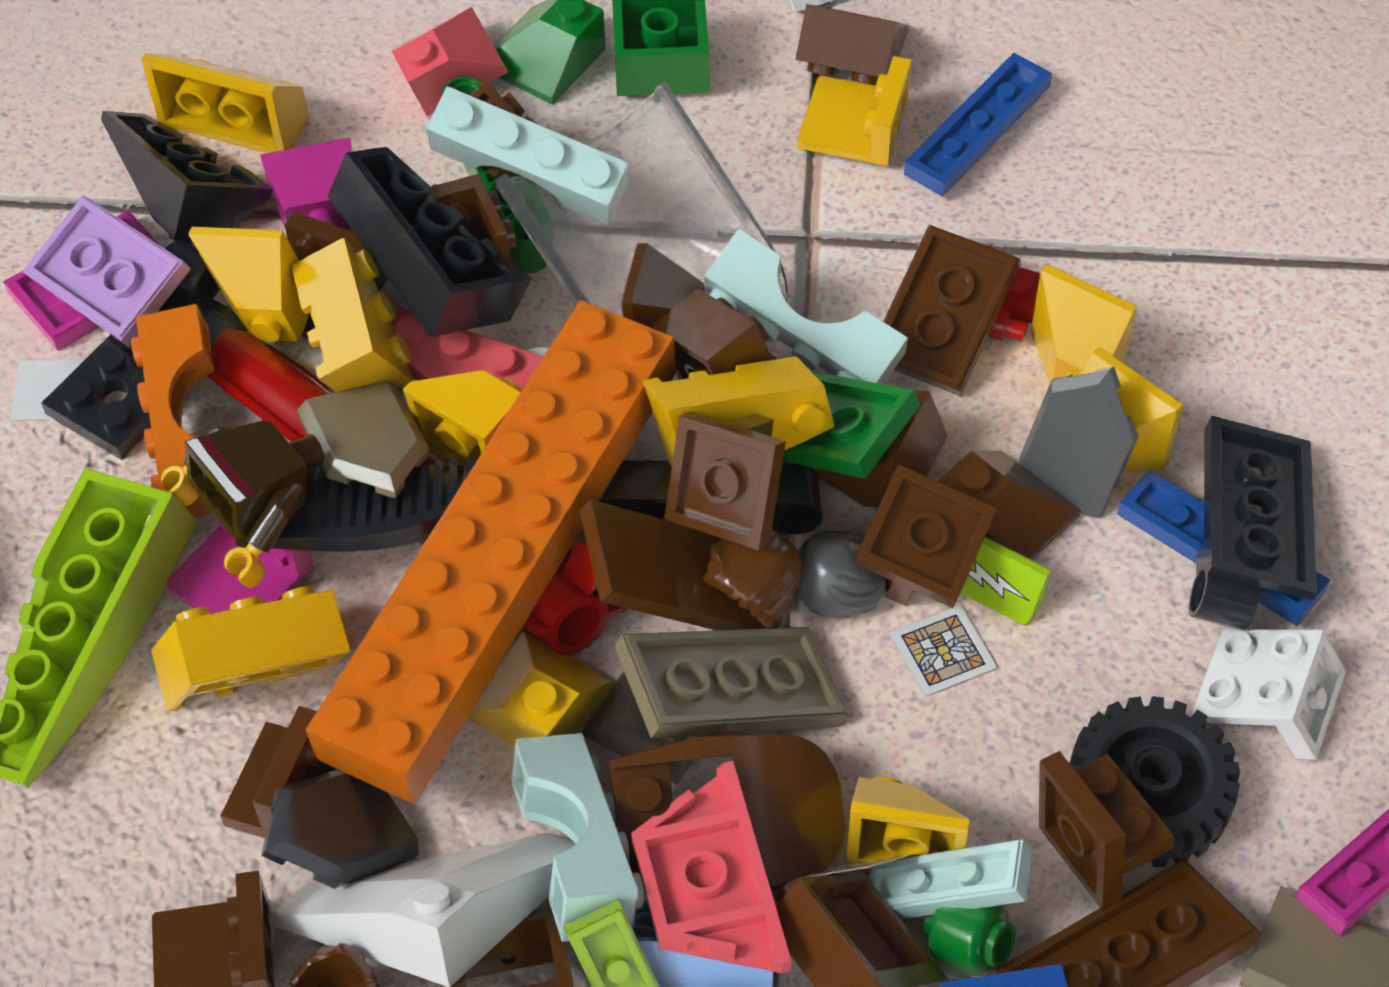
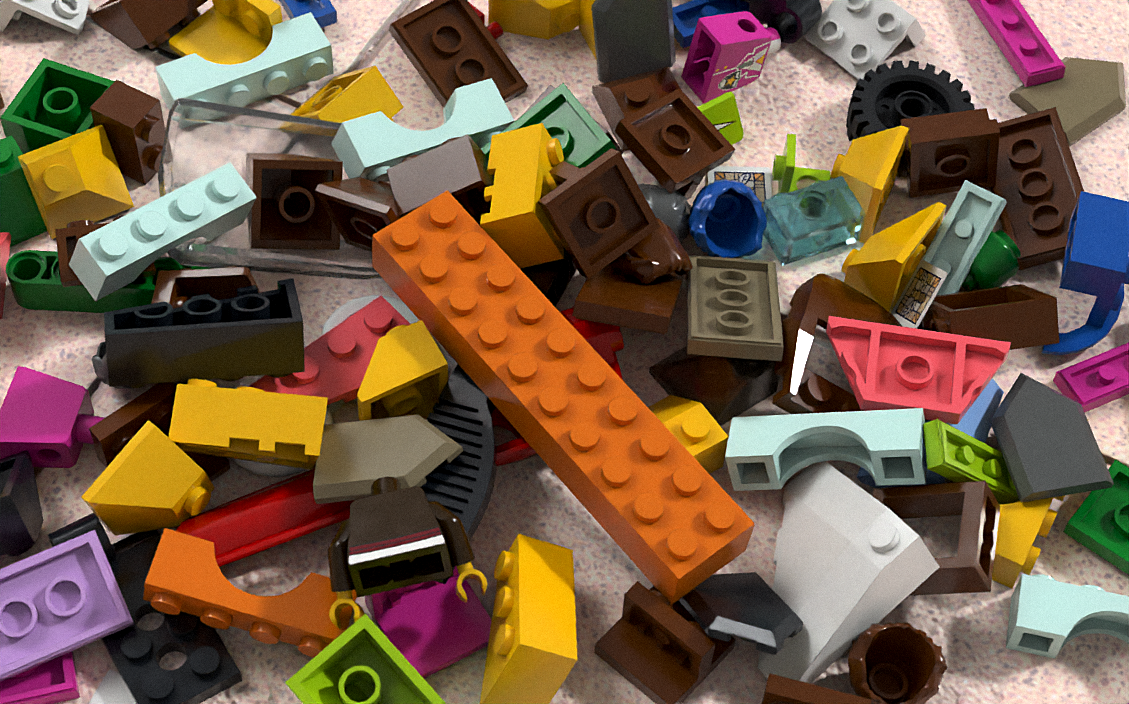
camera: 70 degrees left, 0 degrees up
none -> yellow slope [17,125,134,239]
none -> reddish brown brick [90,80,171,185]
none -> light aqua arch [155,12,334,129]
none -> reddish brown slope [246,153,343,250]
none -> yellow slope [278,65,404,135]
none -> dark pink torso [681,11,781,104]
none -> blue hair [688,179,767,258]
none -> clear light blue brick [763,176,866,266]
none -> lime bracket [772,134,830,207]
none -> yellow slope [830,125,909,244]

